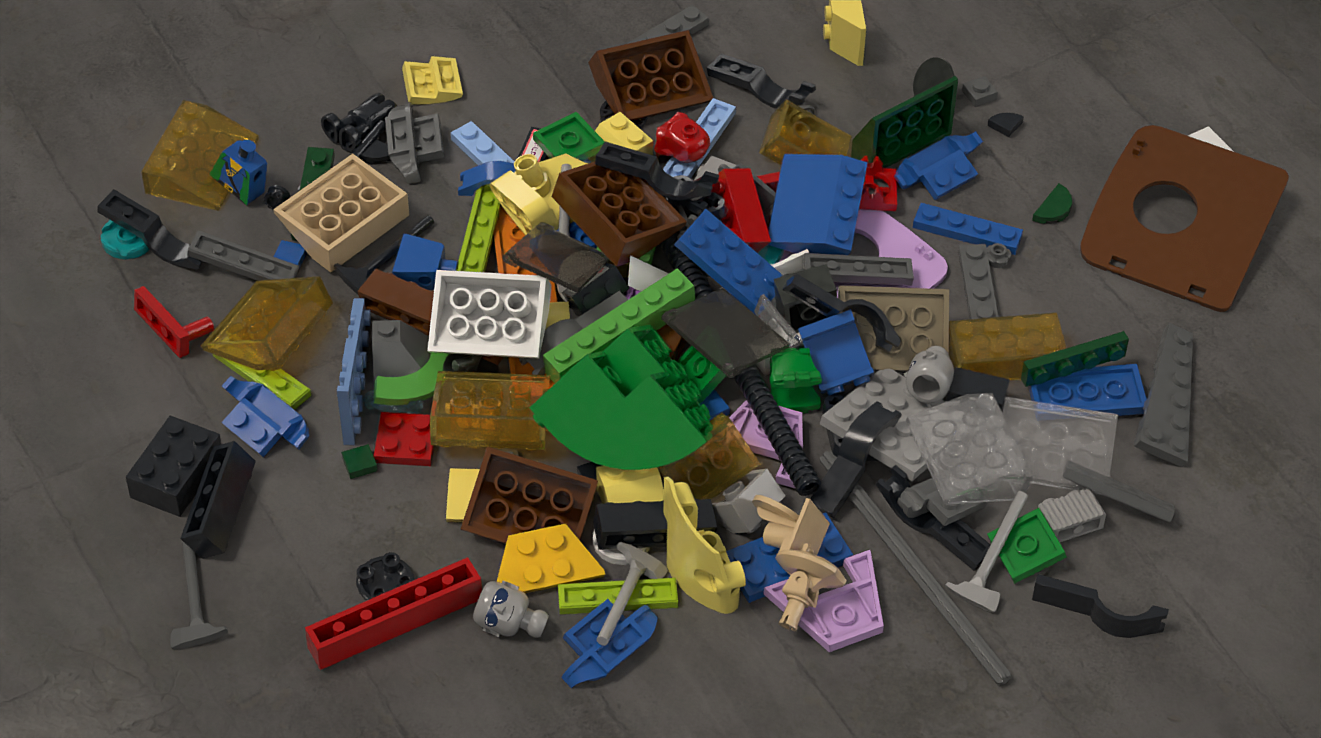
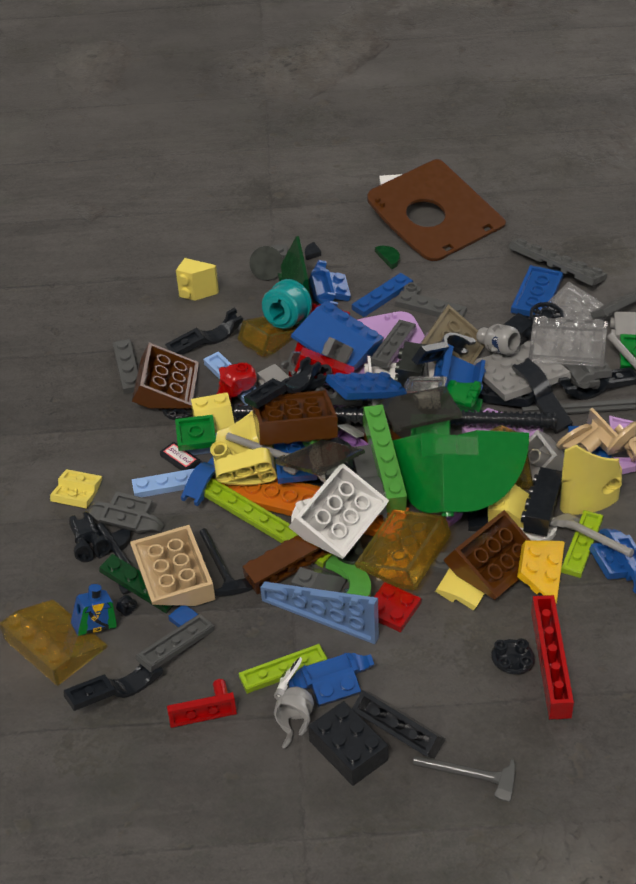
camera: 60 degrees left, 5 degrees down
teal tile [101,220,150,260] -> none
clear yellow slope [201,276,333,371] -> none
dark green tile [341,444,377,479] -> none
blue torso [392,234,458,290] -> none
light grey piece [473,581,549,638] -> none
clear yellow brick [949,313,1066,380] -> none
dark green plate [1021,331,1129,387] -> none
none -> teal wheel [262,279,312,329]
none -> light grey hair [274,657,314,748]
none -> dark grey bracket [321,337,353,364]
none -> black wheel [530,302,564,328]

